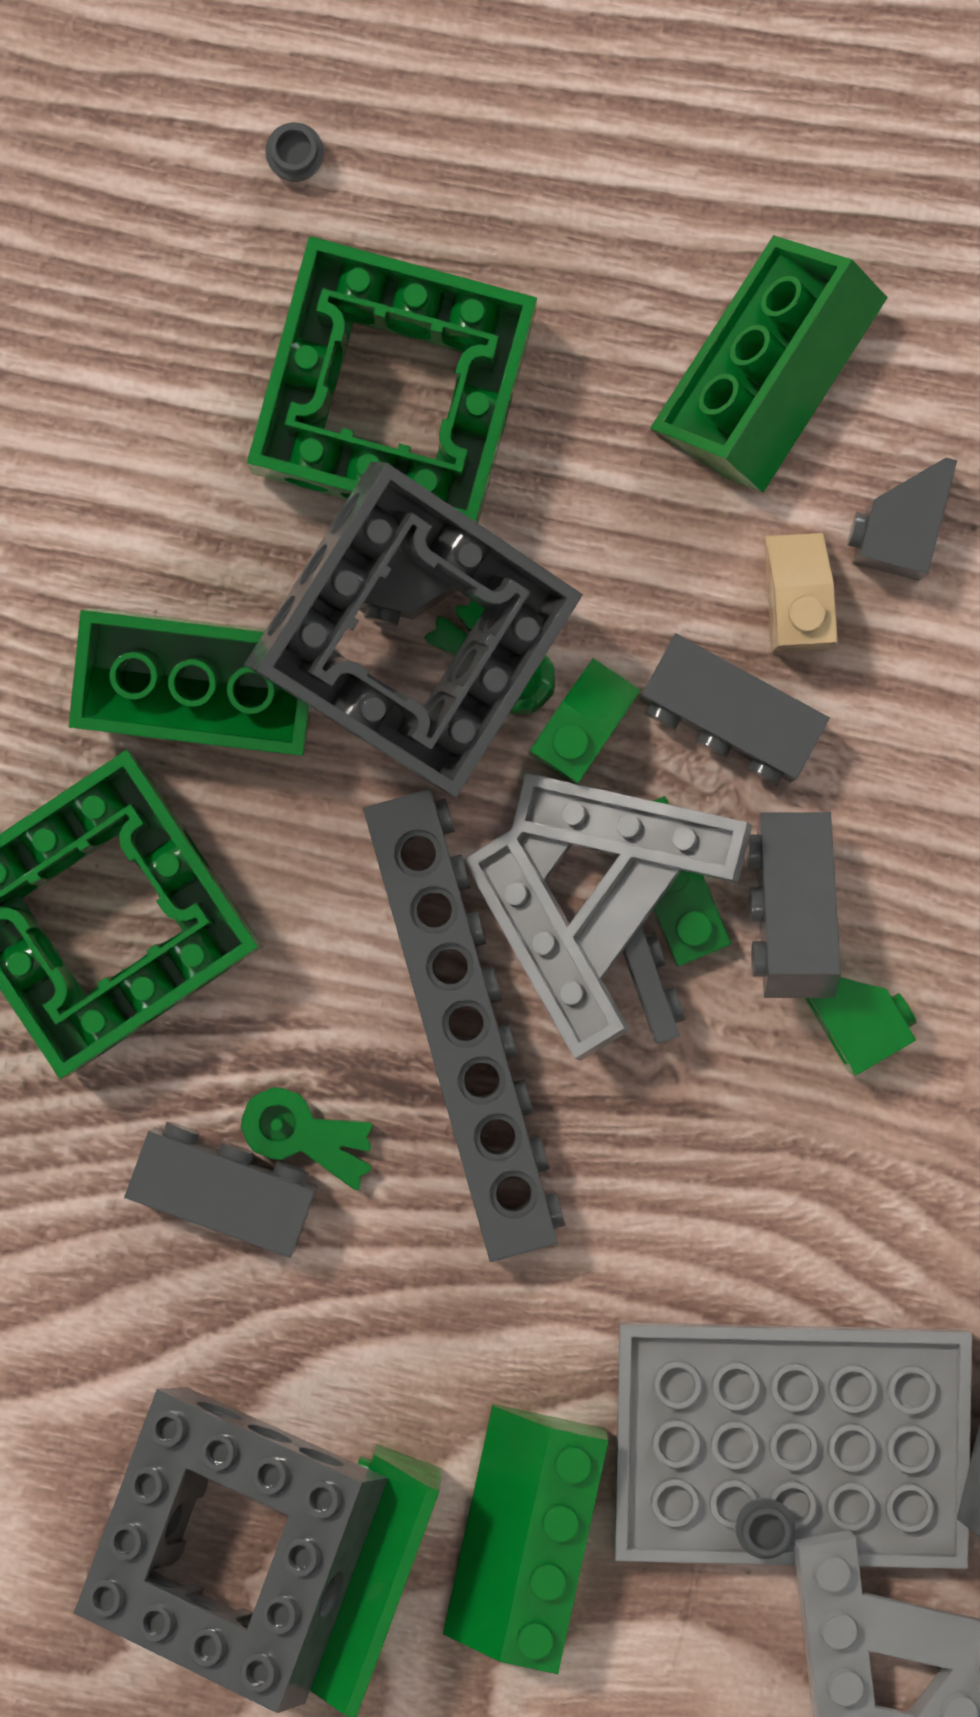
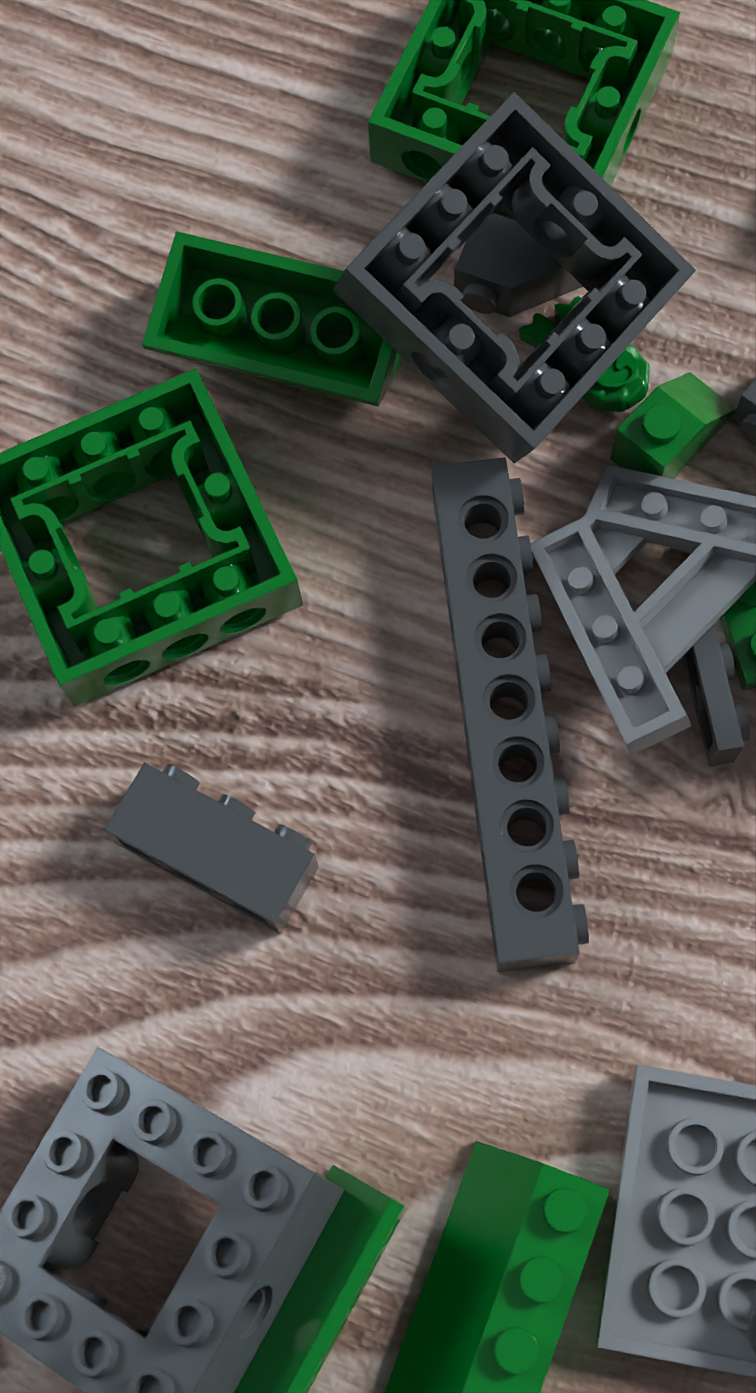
camera: 15 degrees right, 15 degrees down
green piece [241,1087,372,1190] -> none

